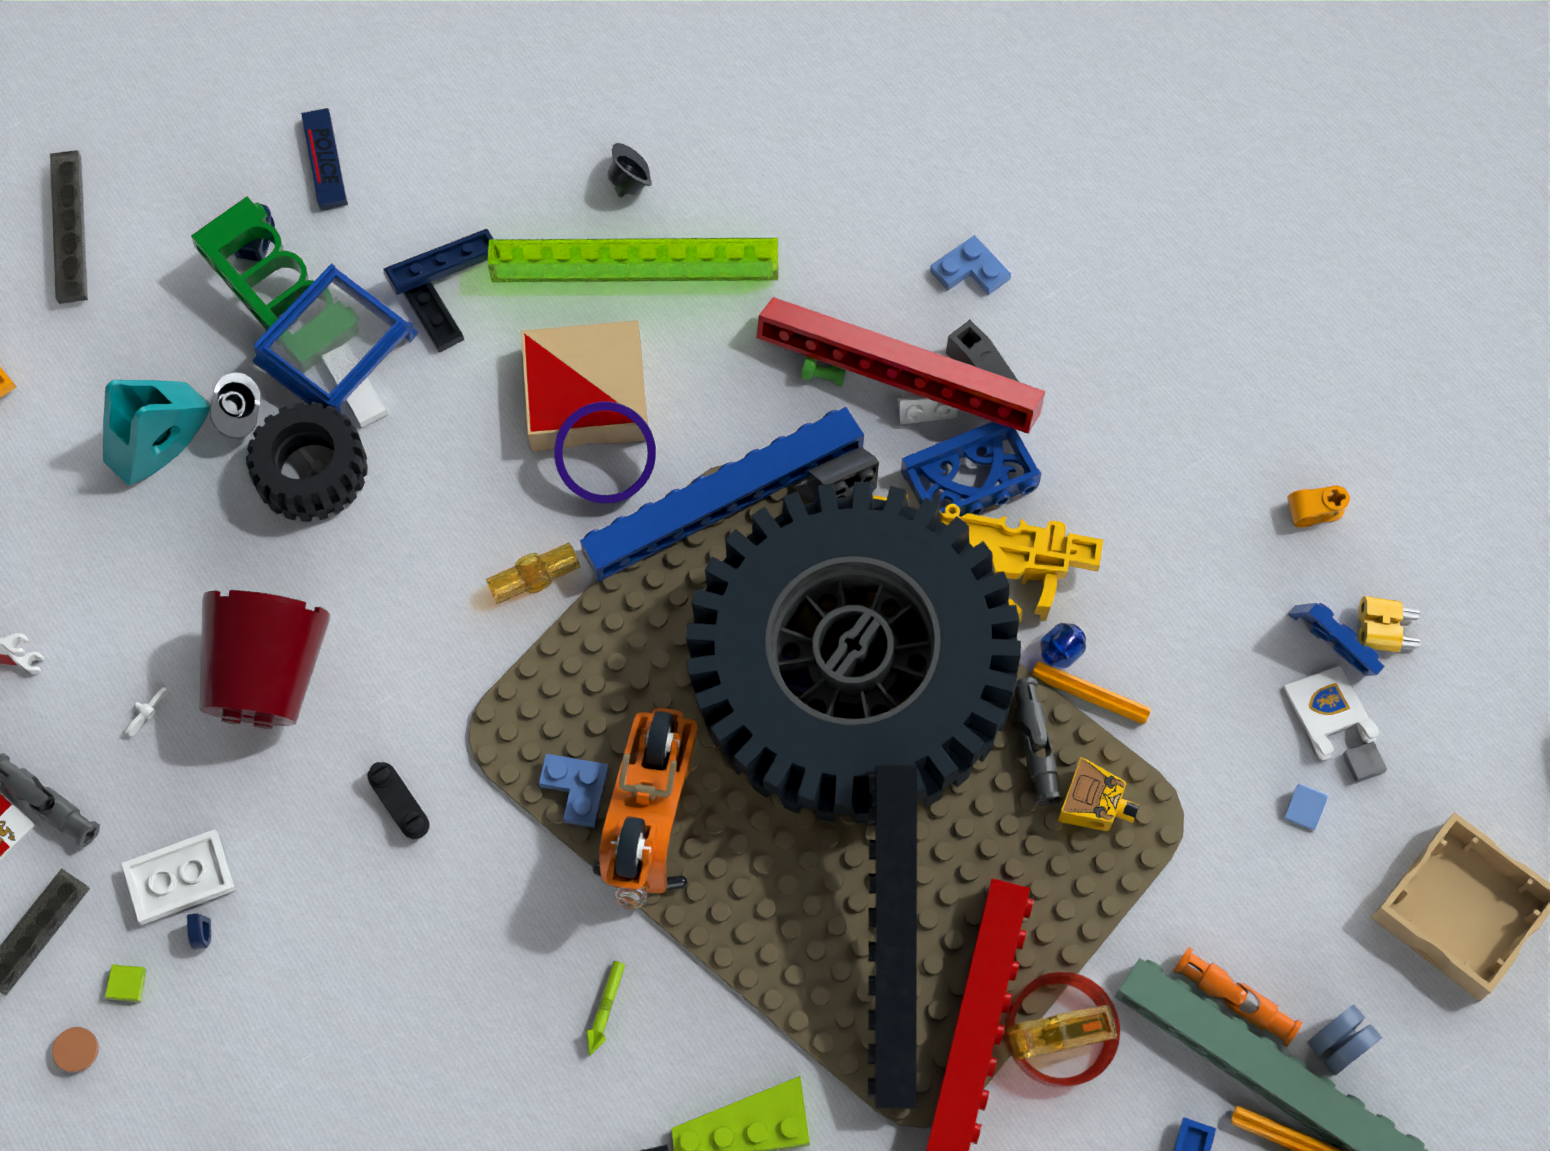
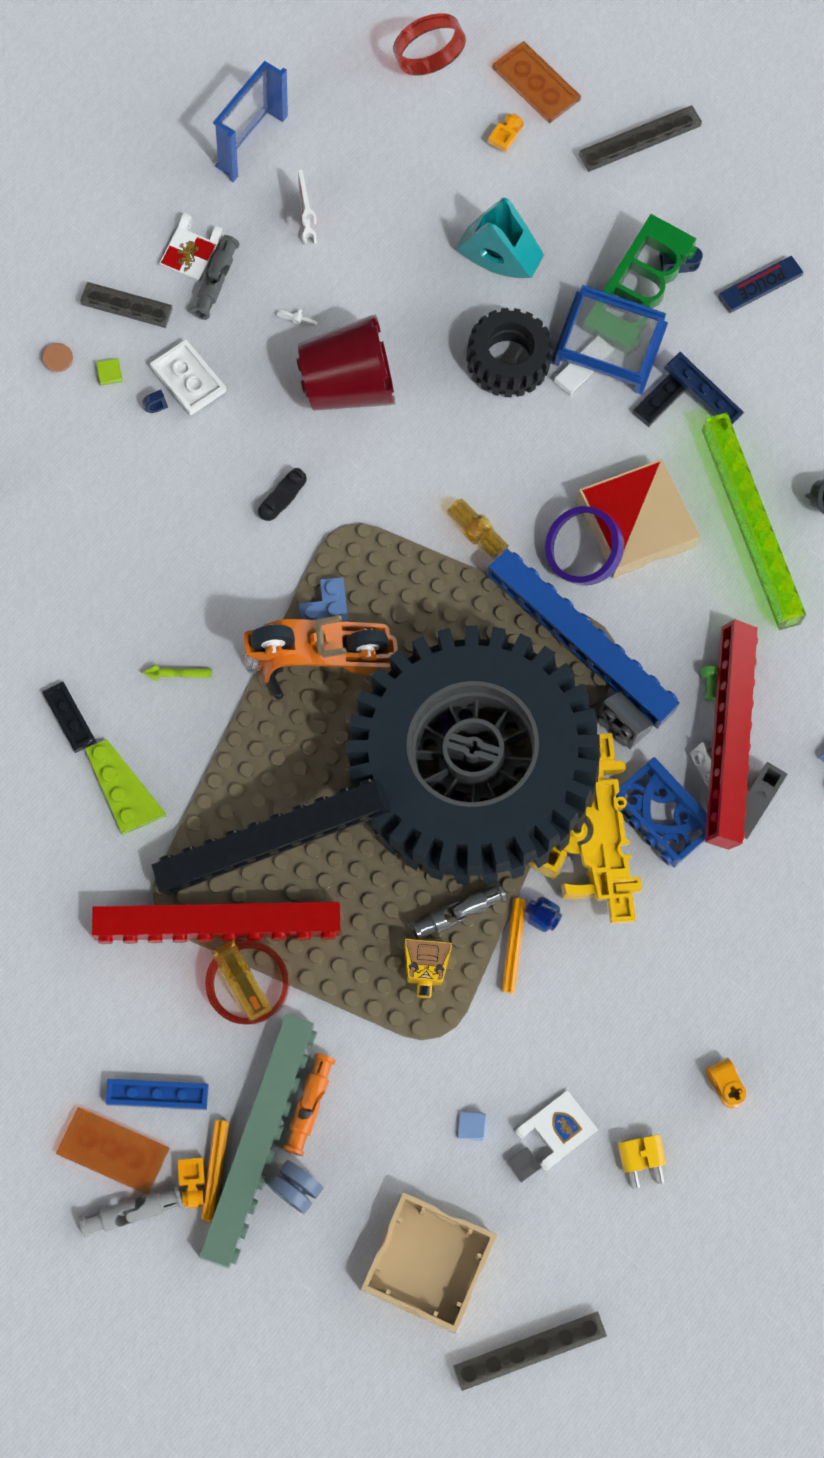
camera: 65 degrees right, 5 degrees up
piece [210,372,261,439] -> none
blue wing [1288,603,1385,676] -> none

